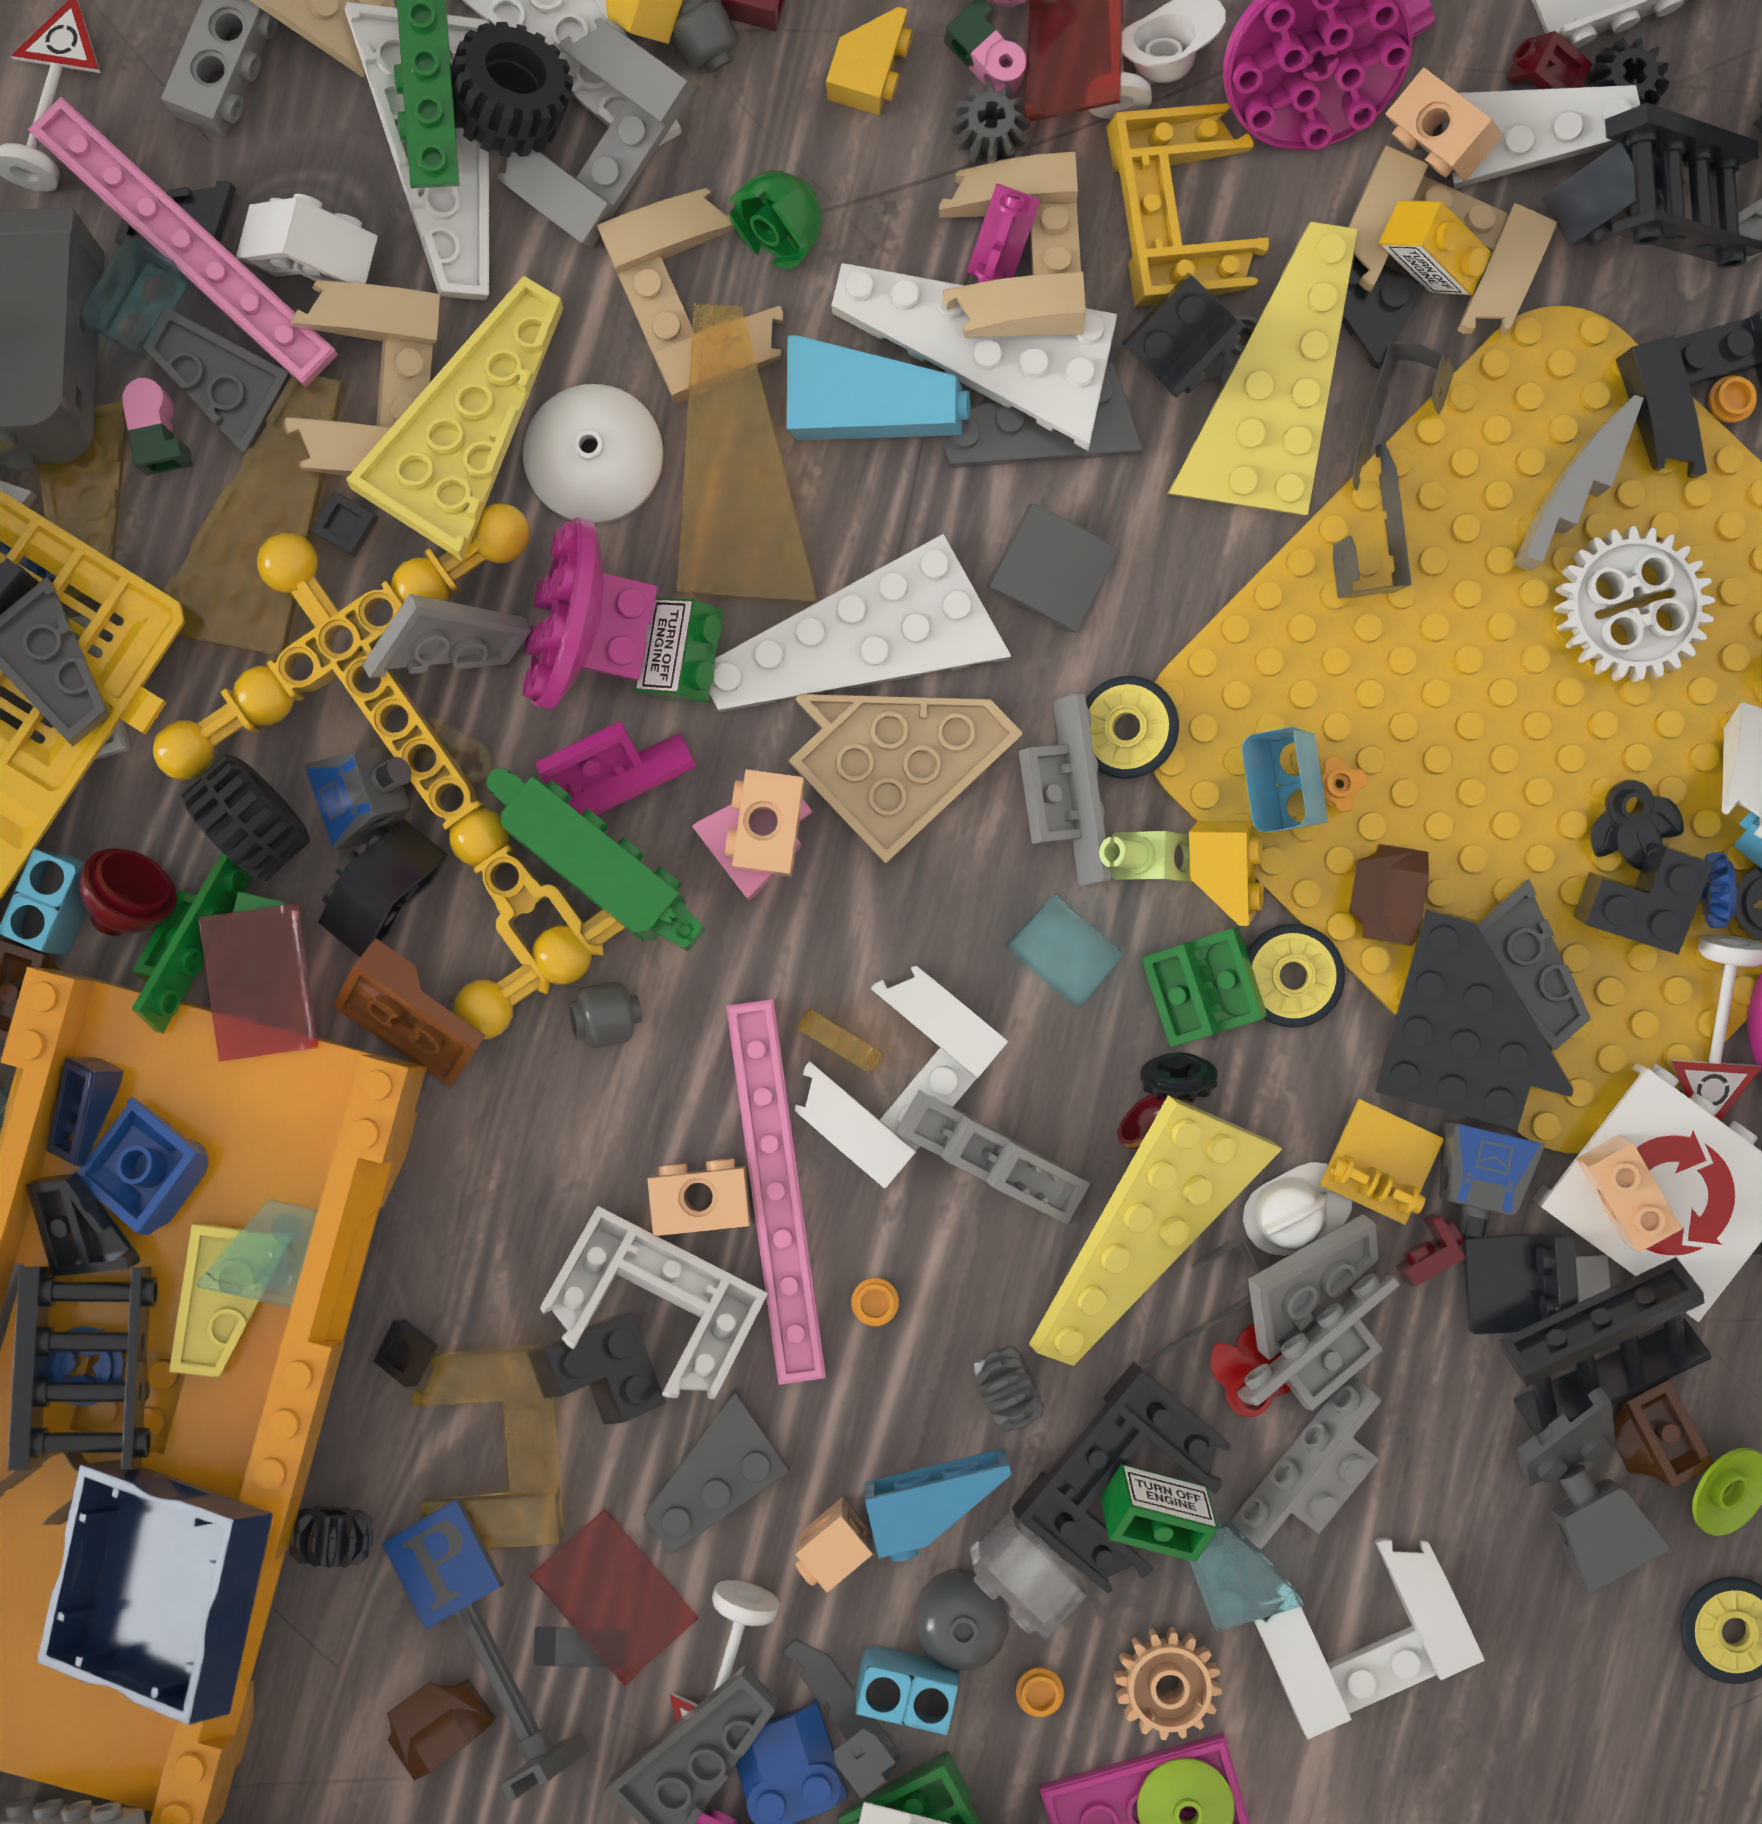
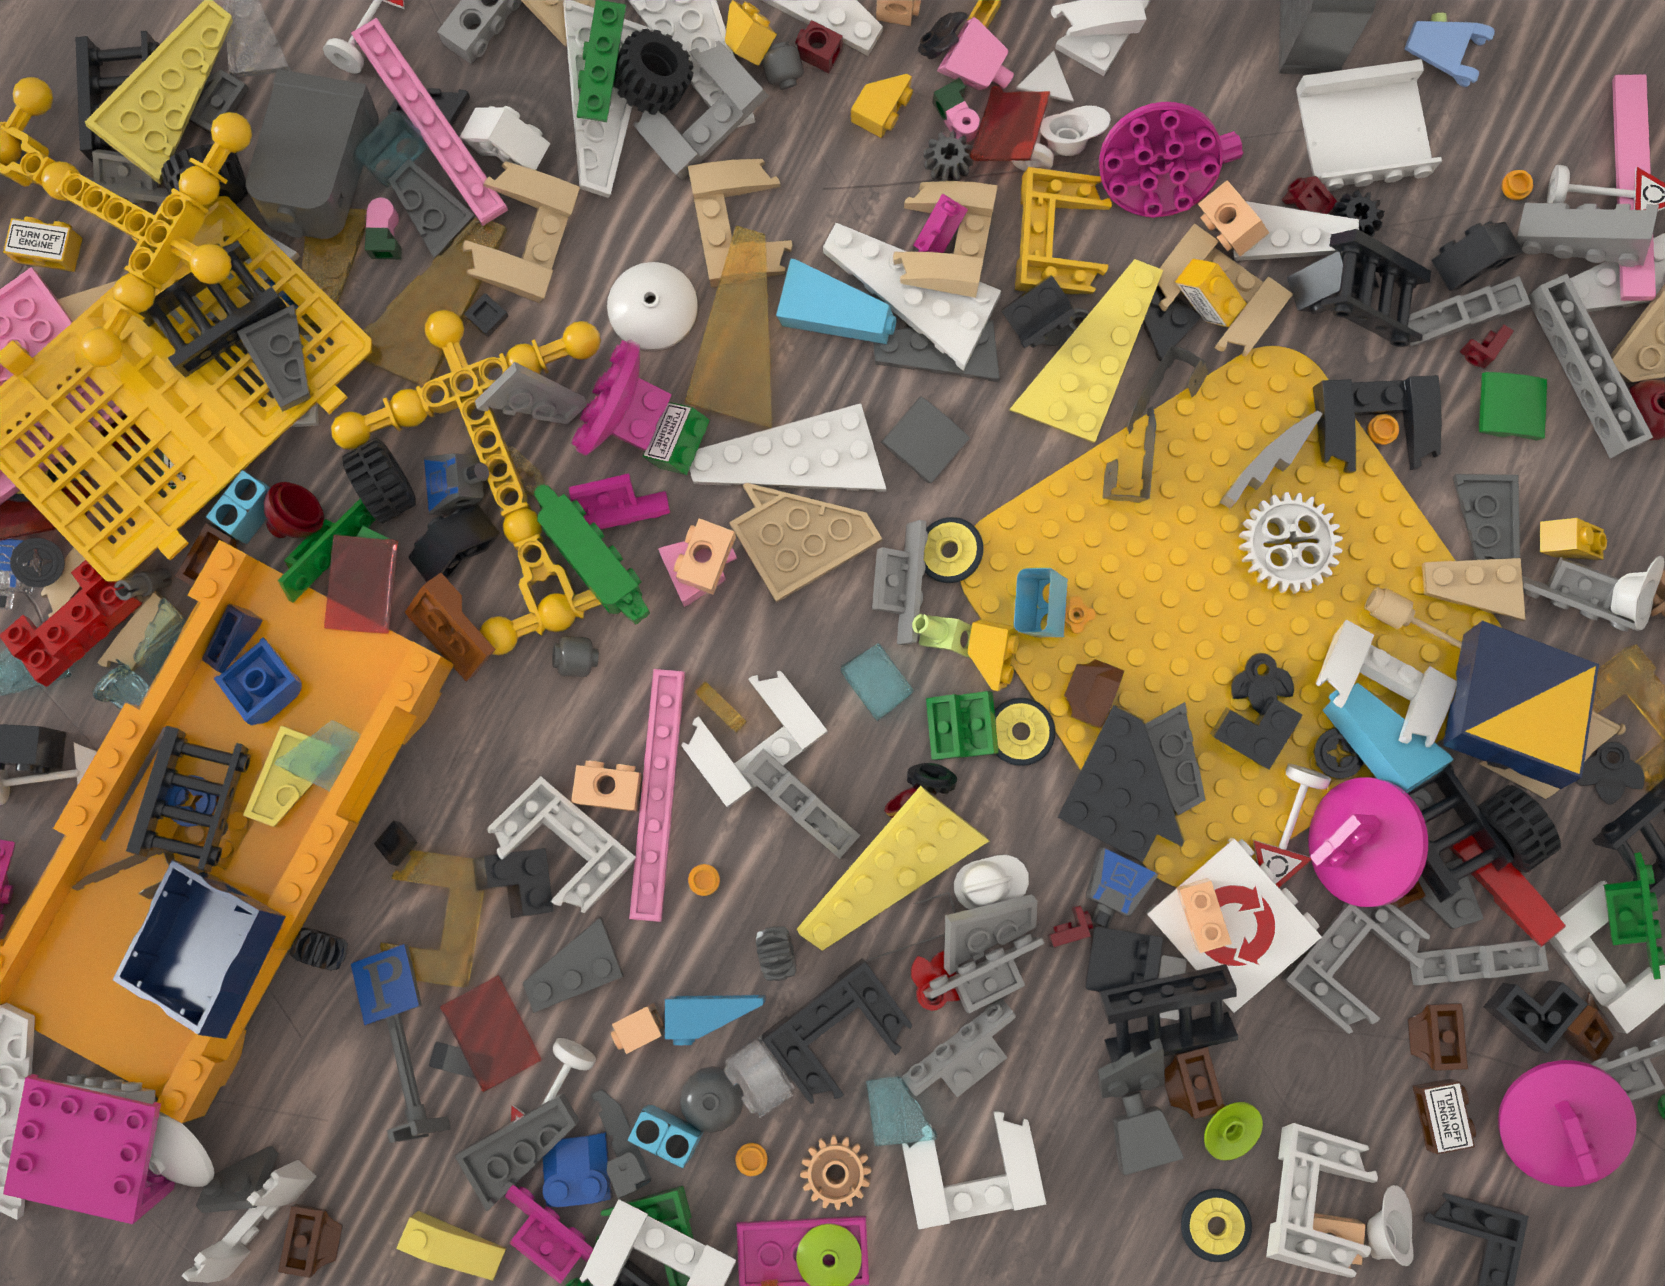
camera: 15 degrees right, 5 degrees down
black wing [26,1173,140,1277] -> none
light yellow wing [346,276,563,561] -> none
reddish brown slope [387,1679,496,1781] -> none
green cylinder [729,170,823,269] -> none
green brick [1100,1464,1218,1562] -> none
yellow hinge [1319,1099,1444,1225] -> none
blue gear [1700,852,1737,928] -> none

